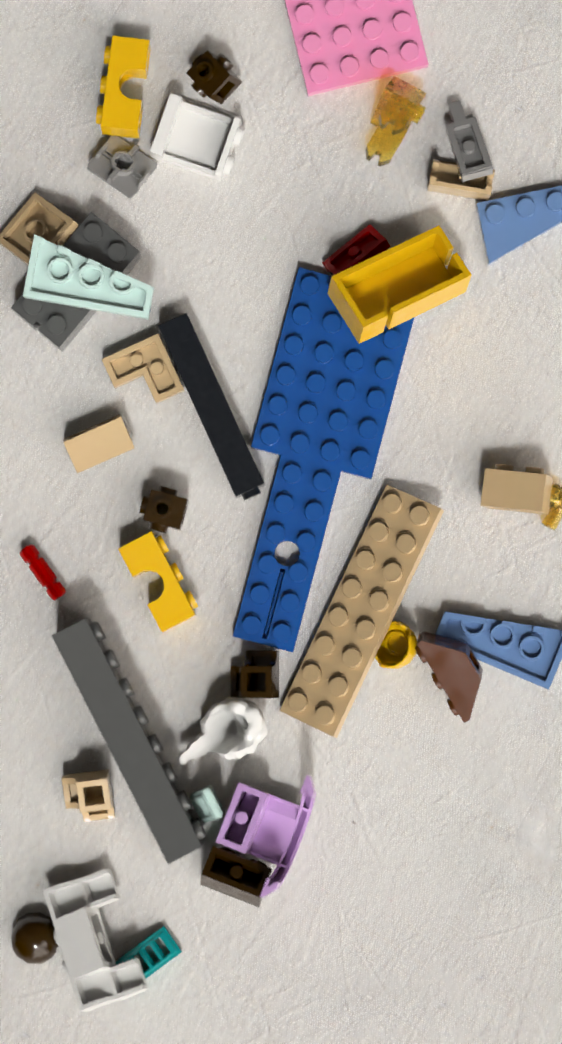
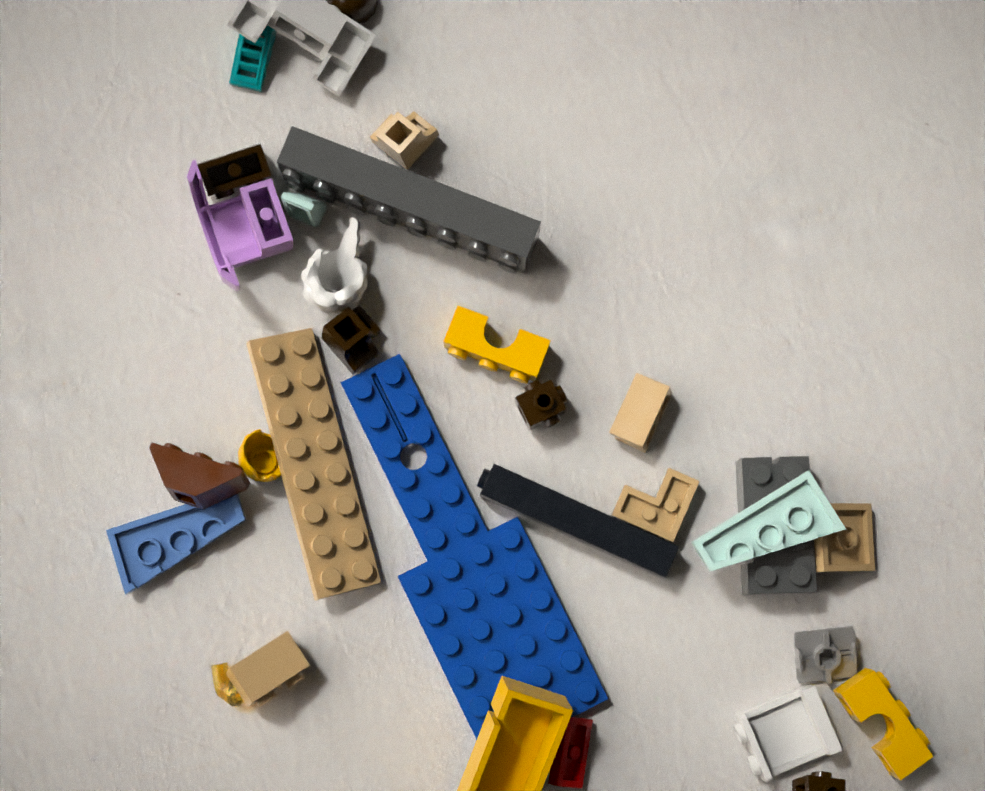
camera: 135 degrees right, 5 degrees down
red axle [19,544,66,600] -> none

